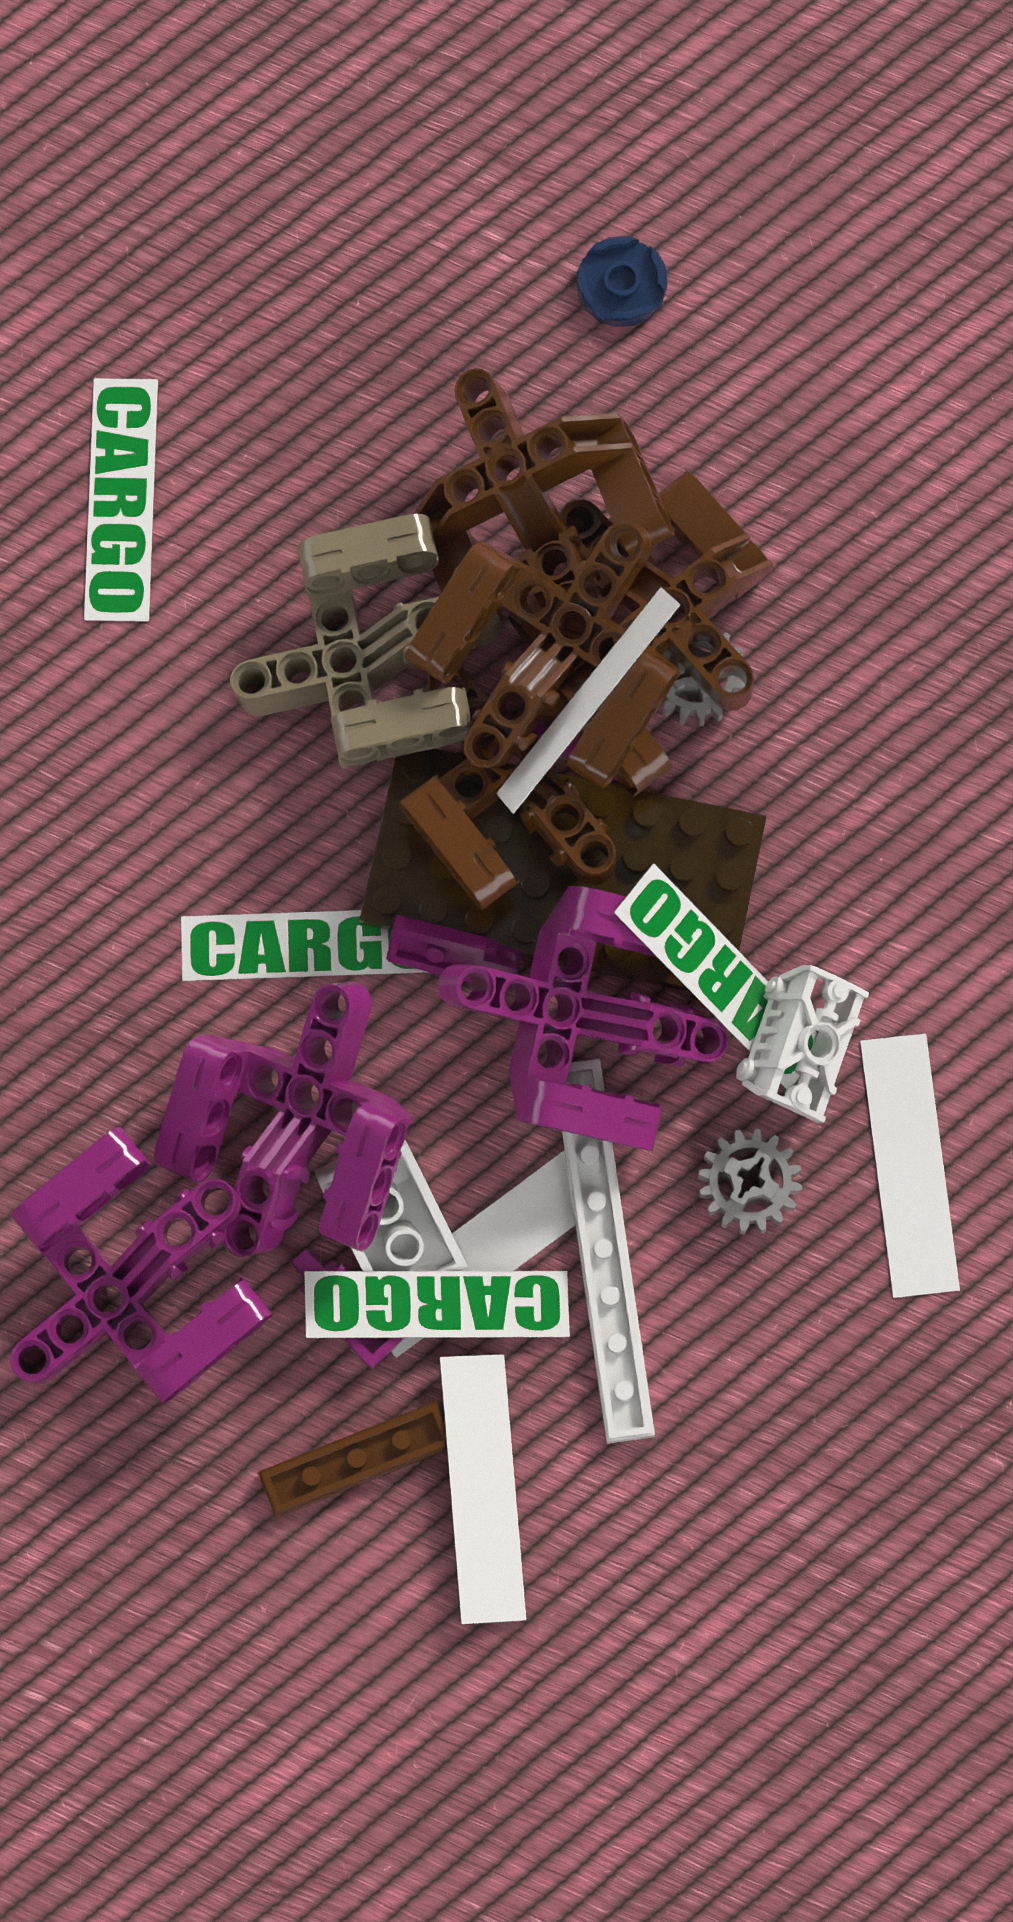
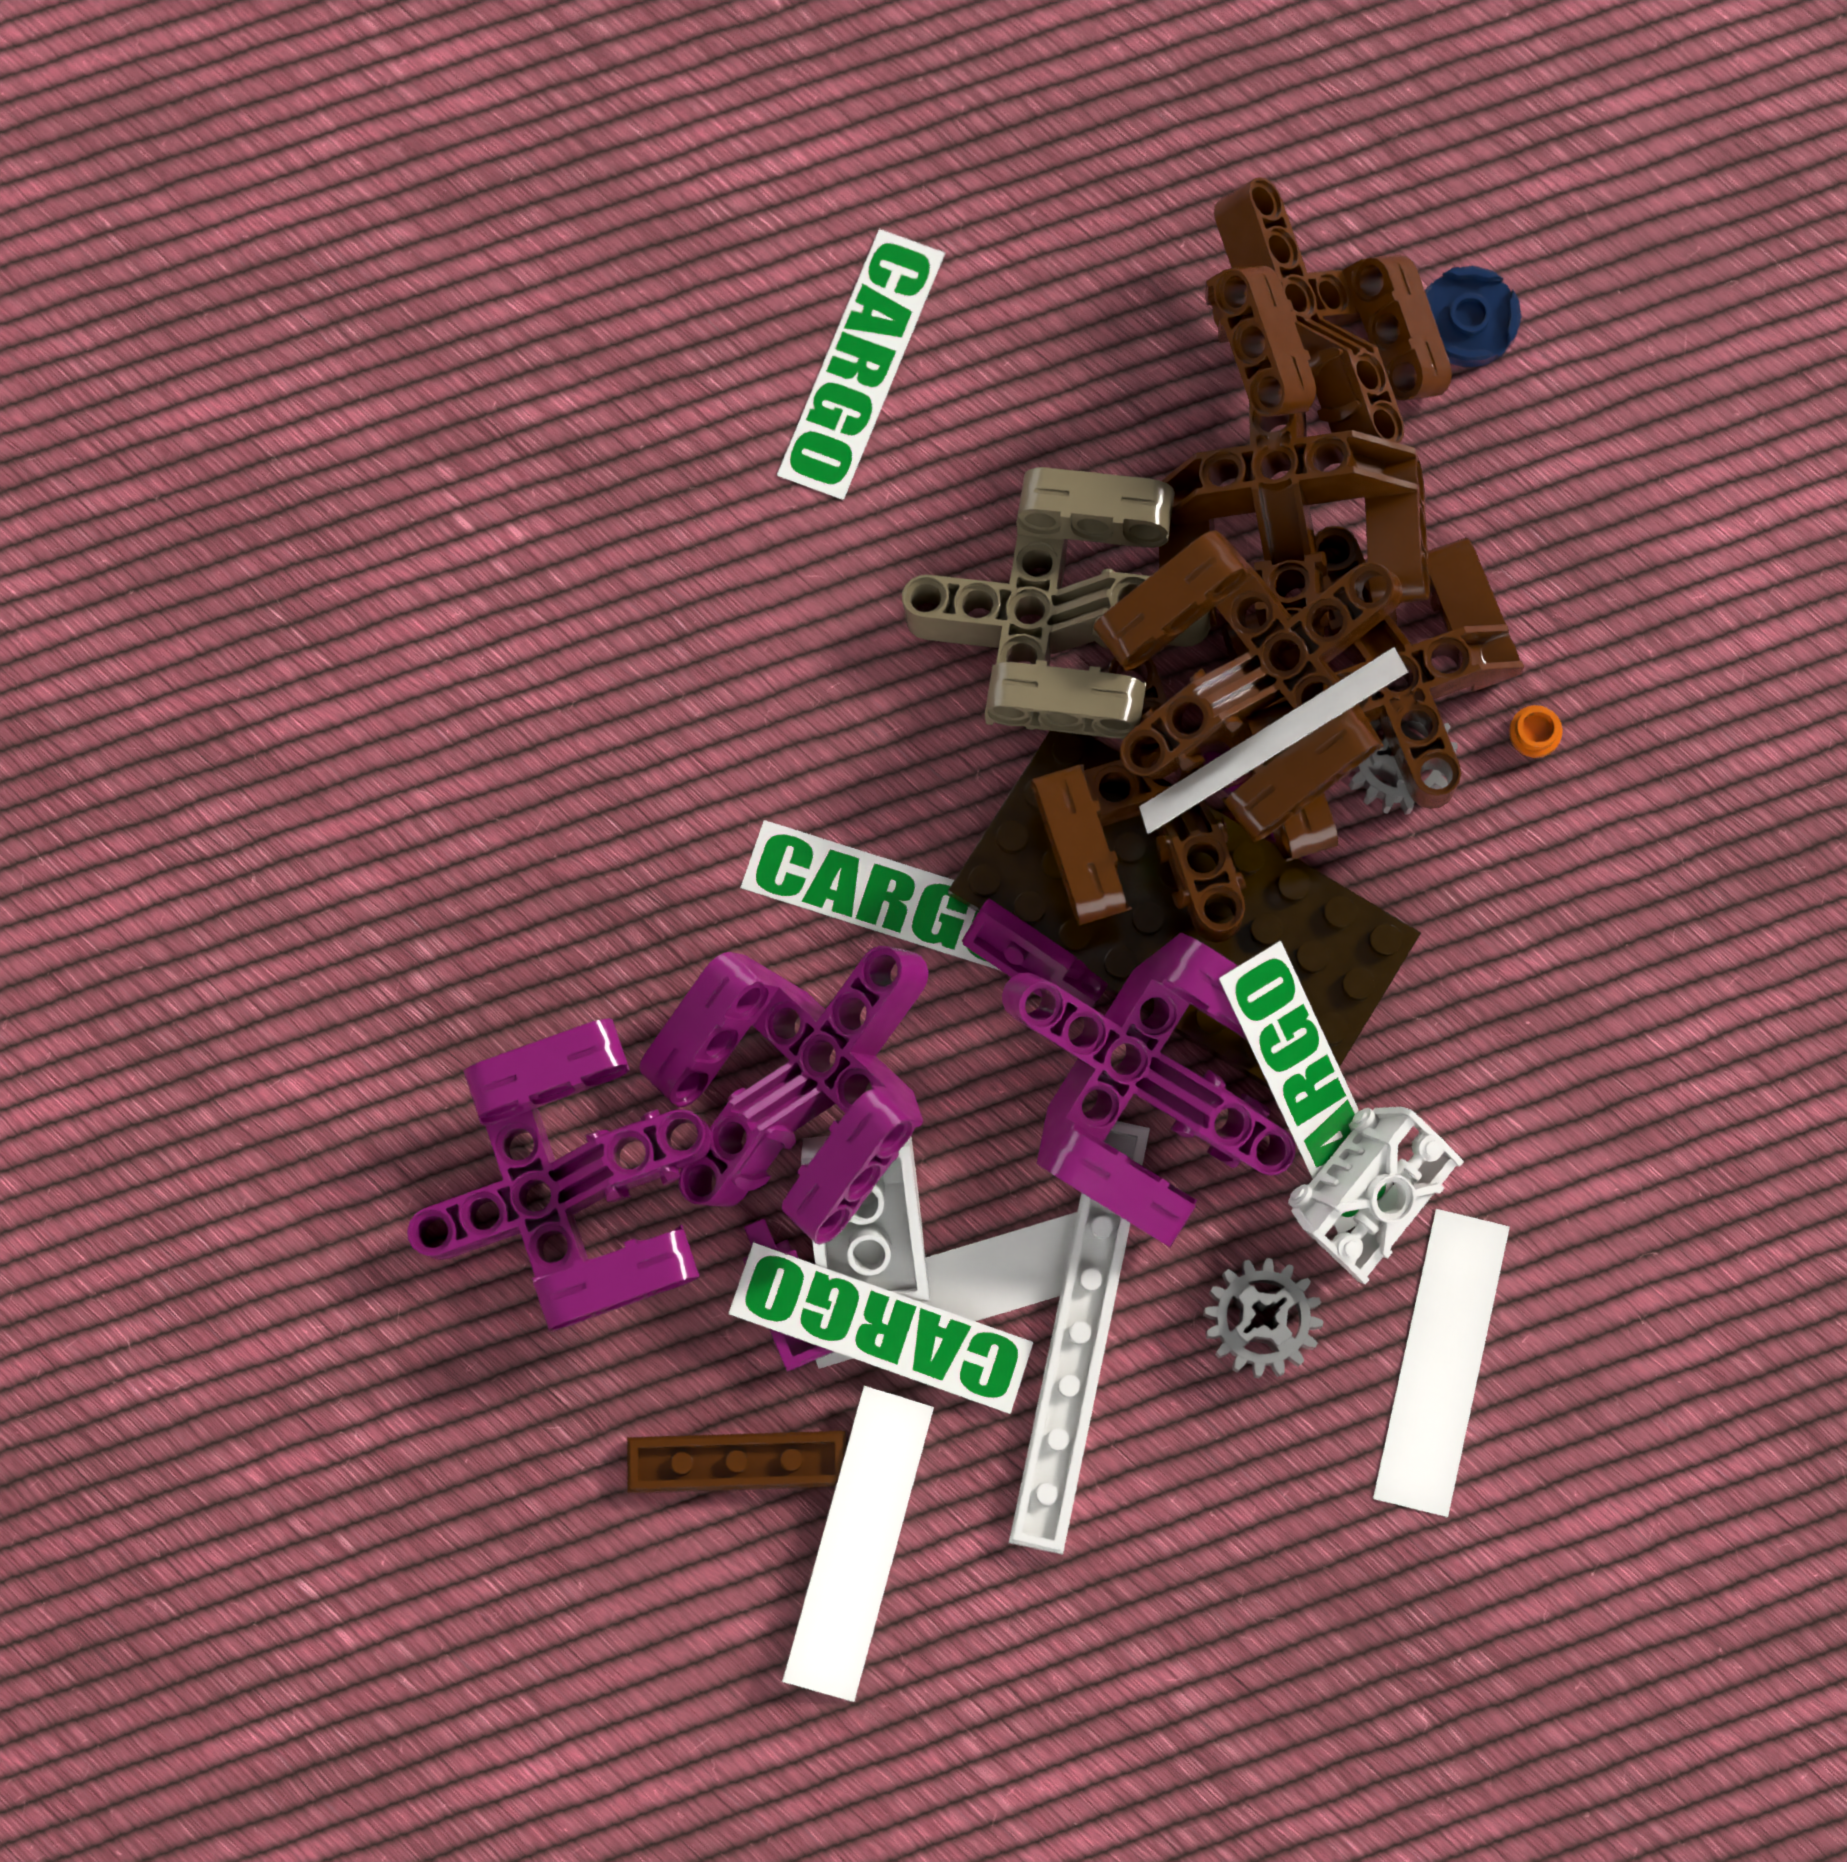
camera: 20 degrees right, 0 degrees up
none -> reddish brown piece [1205,177,1452,443]
none -> orange plate [1509,705,1563,758]

